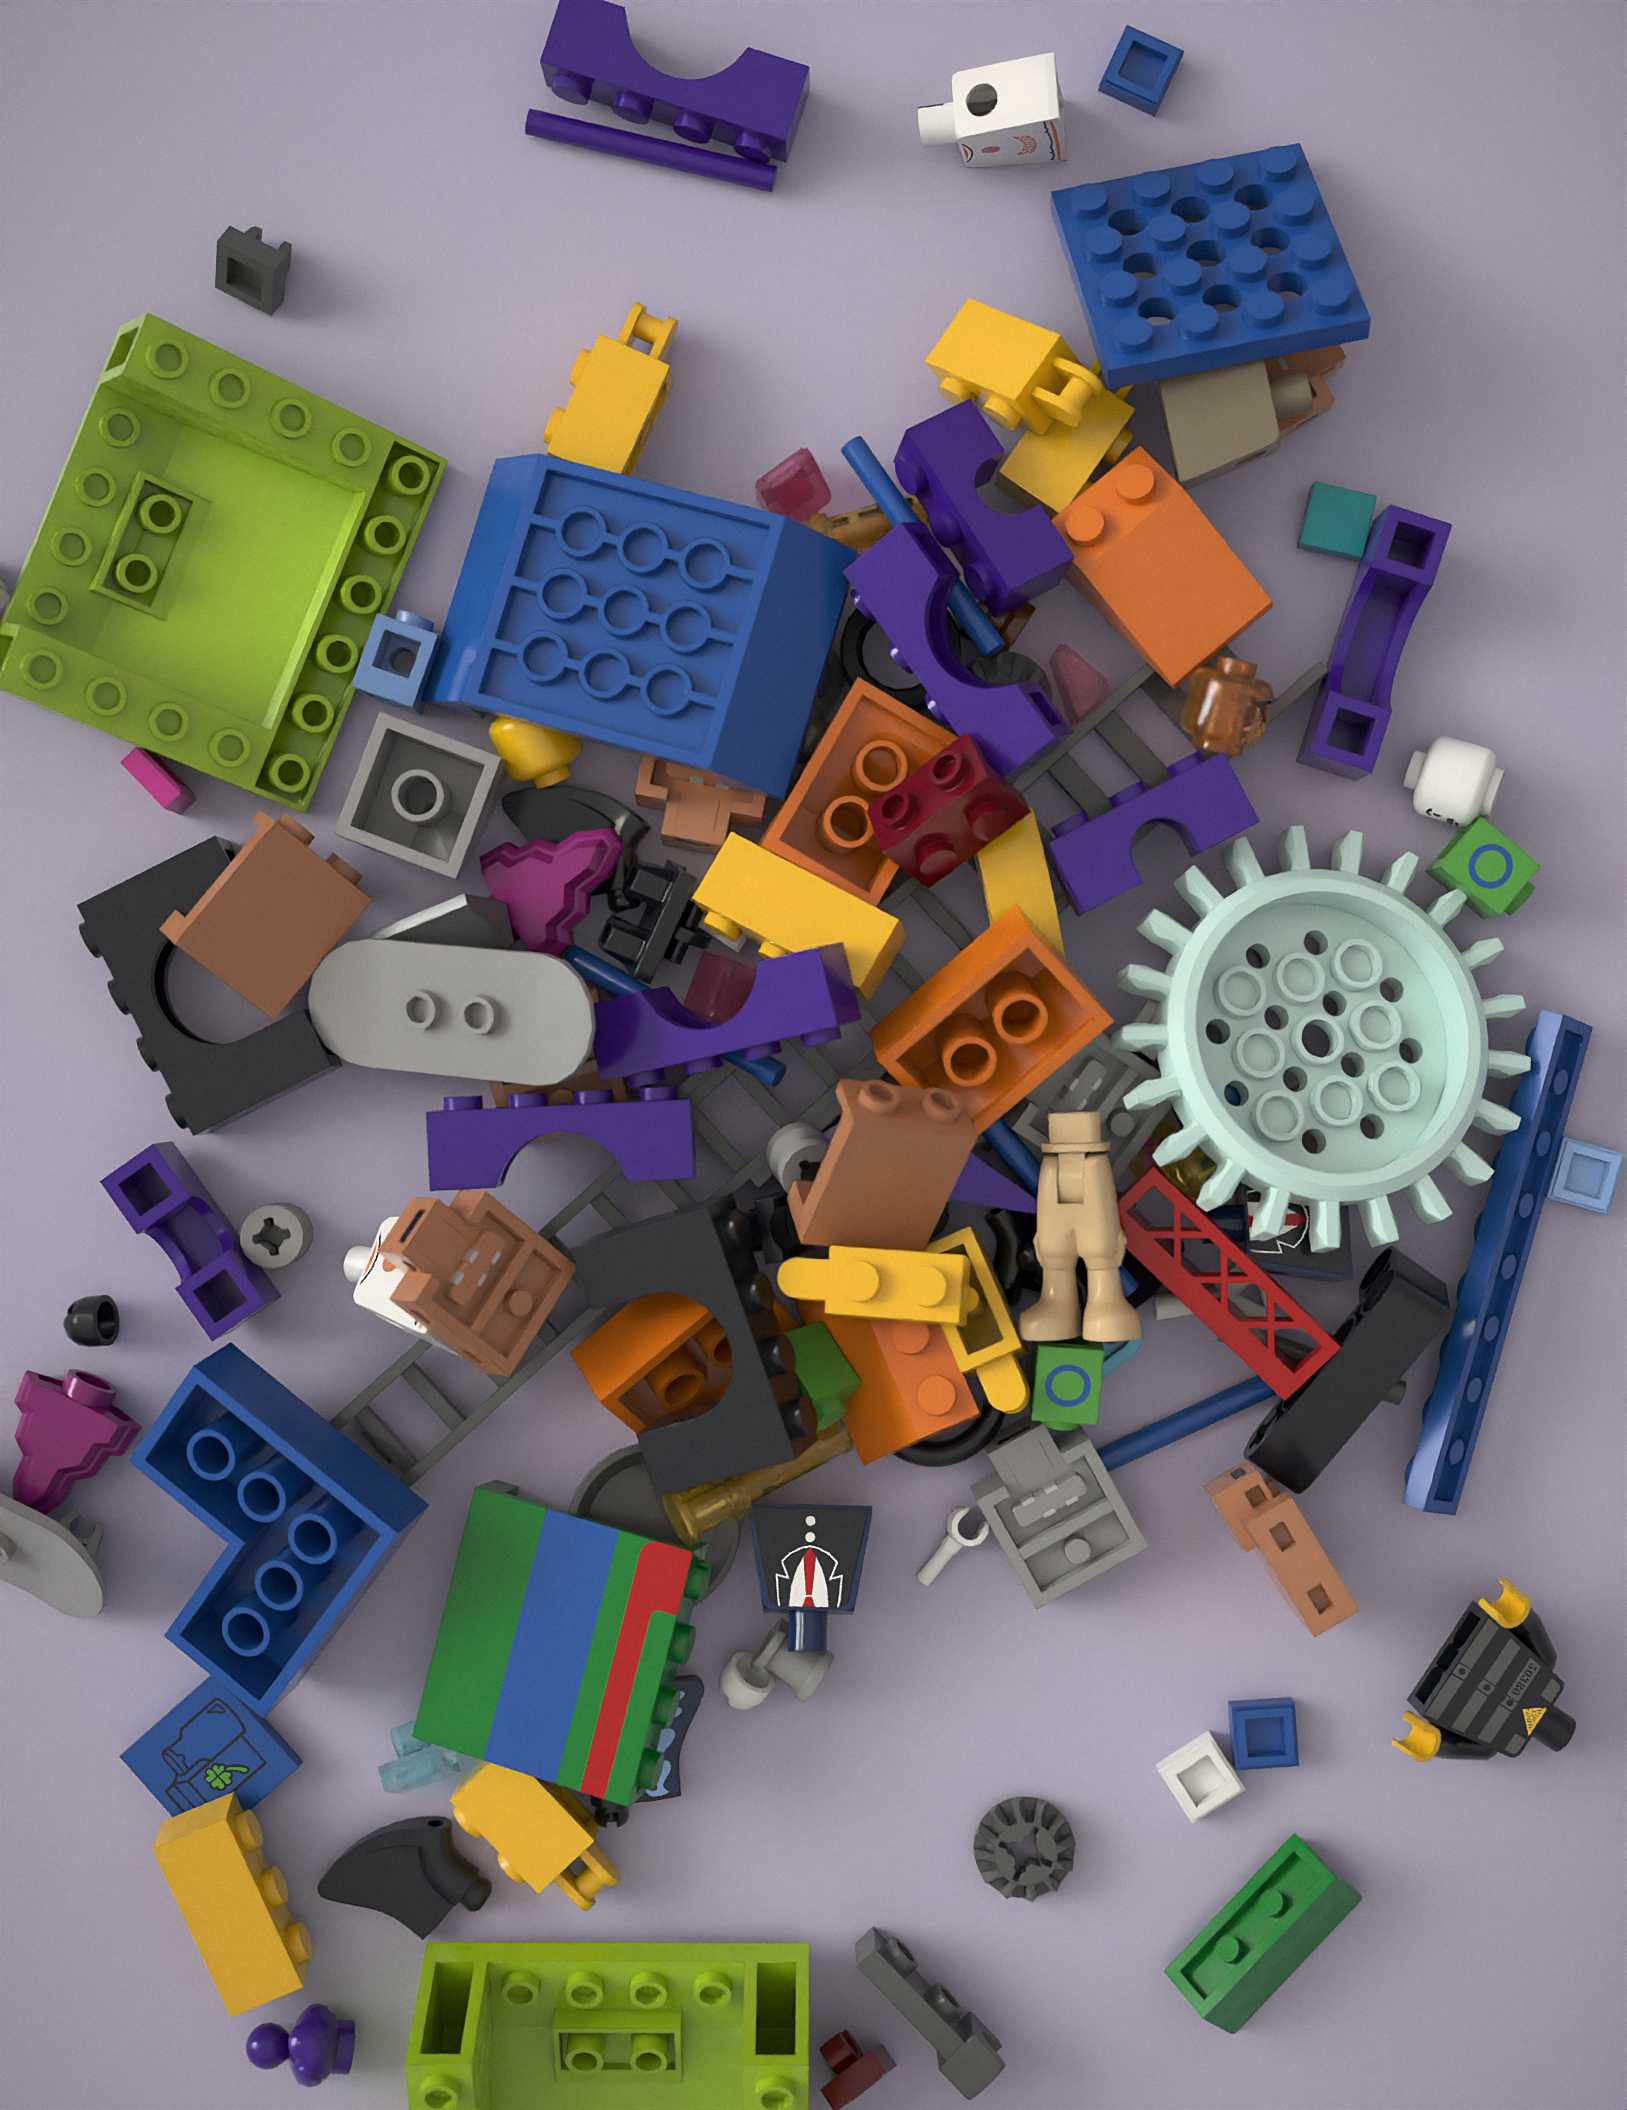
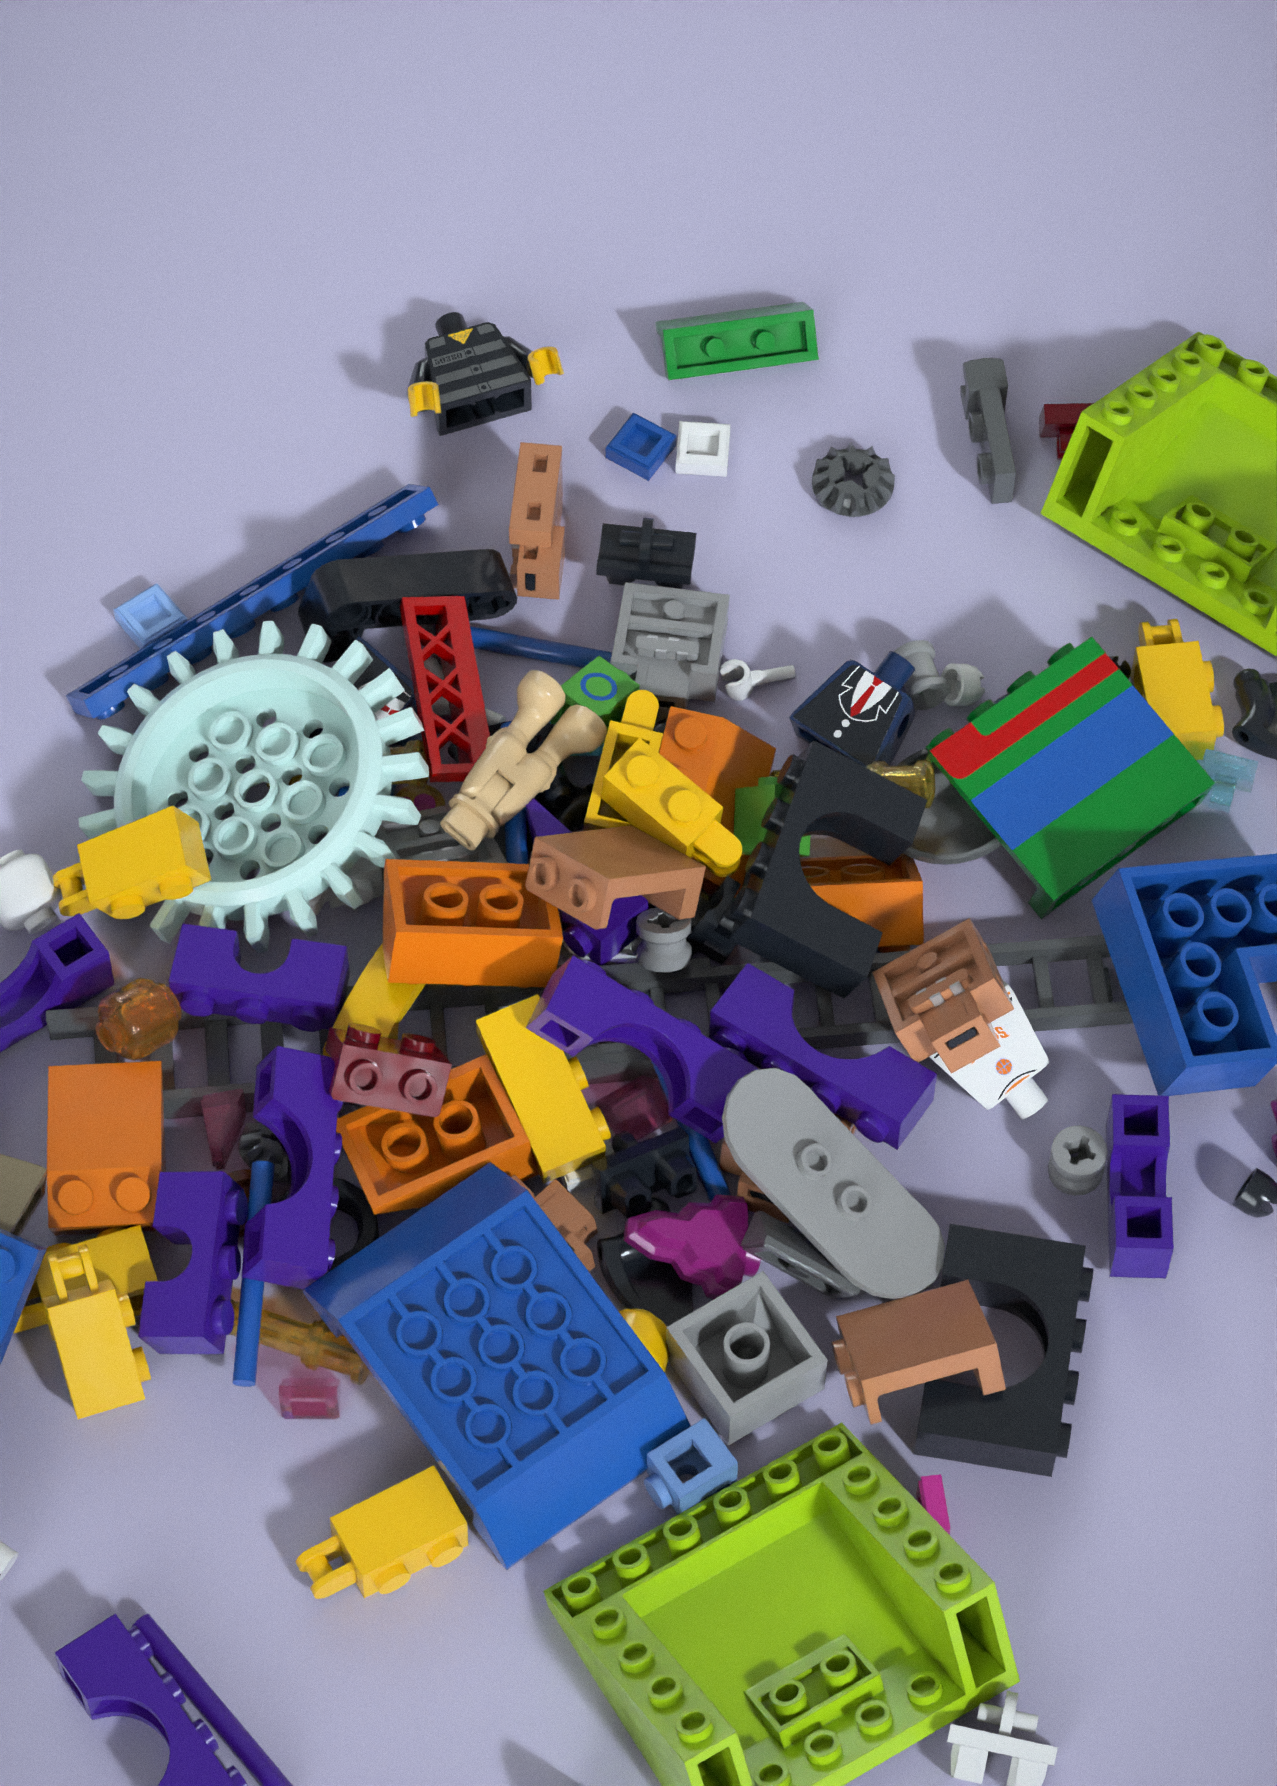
camera: 140 degrees left, 30 degrees down
bright green brick [1425,817,1541,919] -> none
none -> yellow brick [53,805,211,919]
none -> black hips [596,518,697,589]

